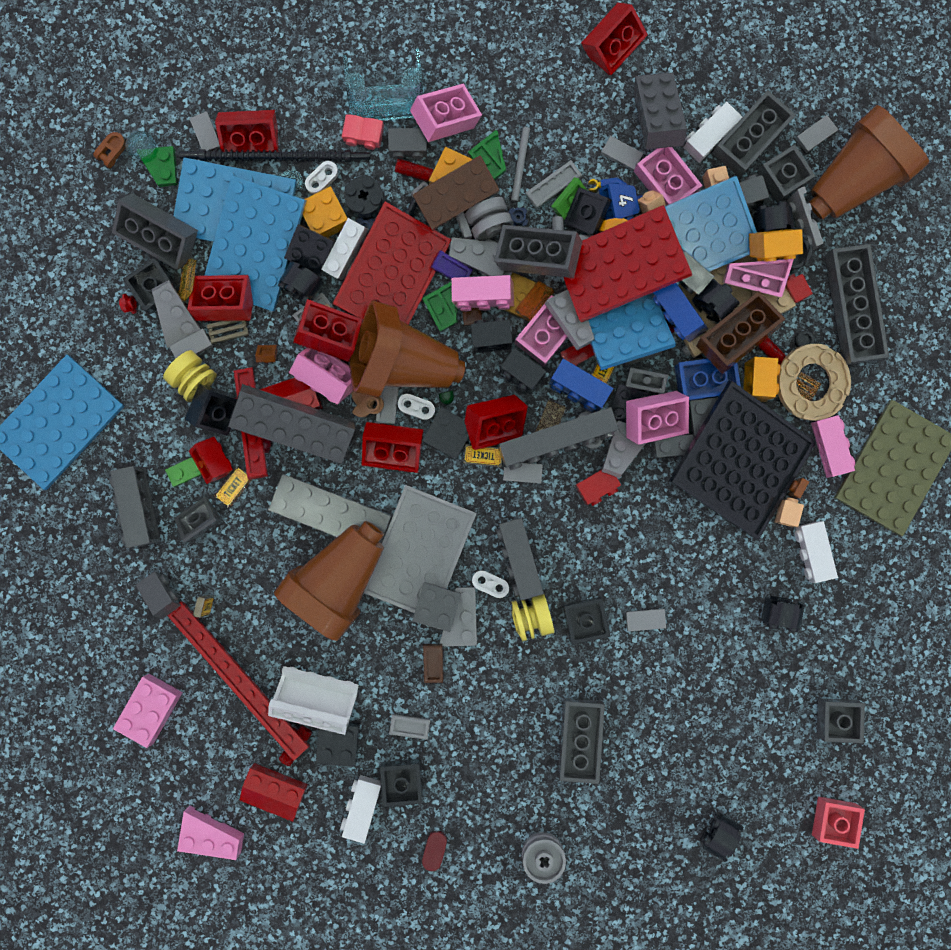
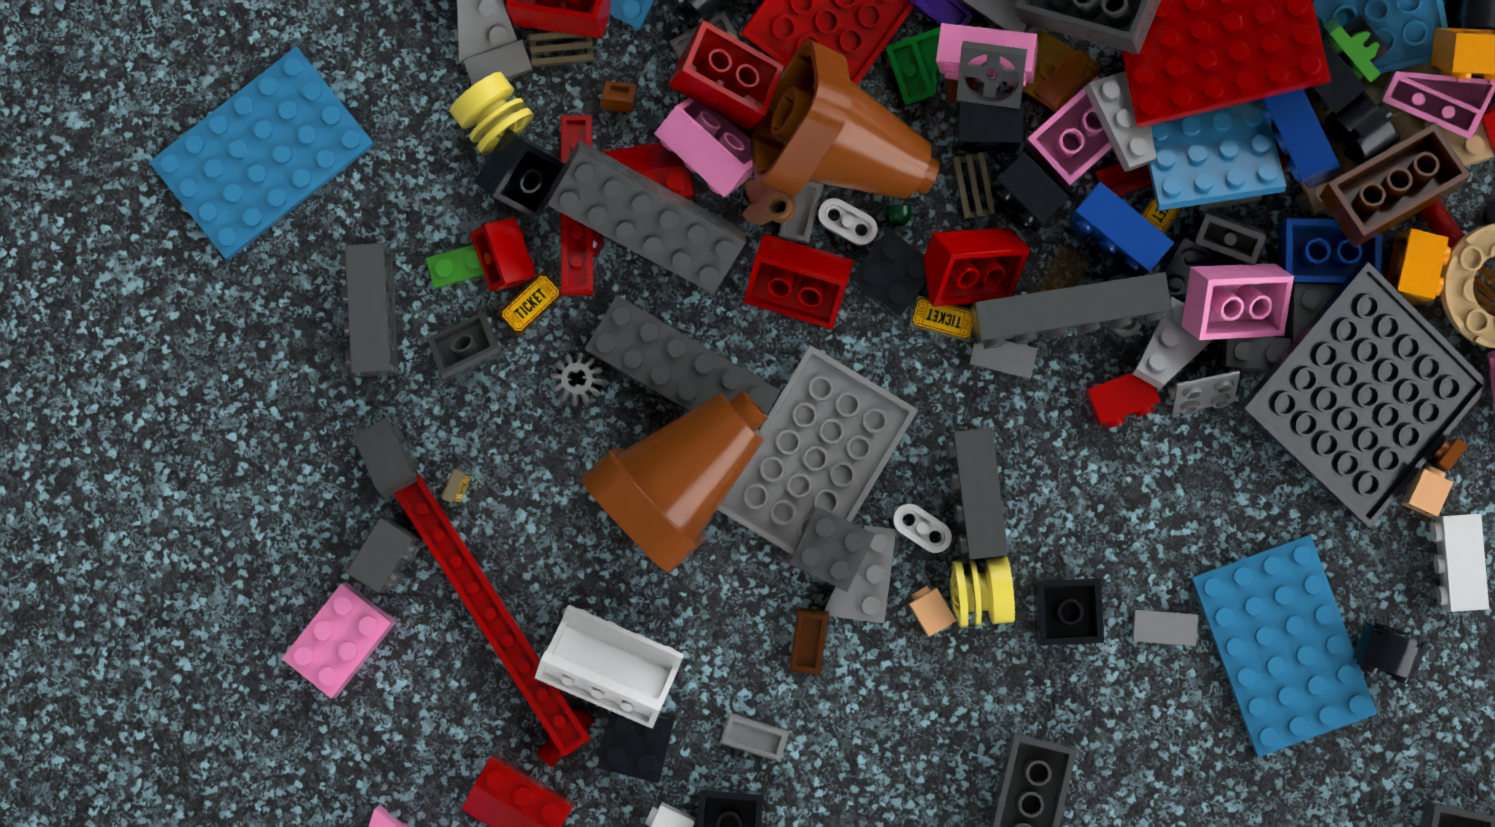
camera: 20 degrees right, 0 degrees up
none -> dark grey brick [346,518,421,593]
none -> light grey gear [551,352,605,406]
none -> light nougat brick [908,586,956,637]
none -> dark tan tile [952,152,995,220]
none -> dark grey piece [956,41,1027,109]
none -> light grey hinge [1168,371,1240,415]
none -> dark azure plate [1190,535,1377,757]
none -> bright green piece [1324,13,1389,82]

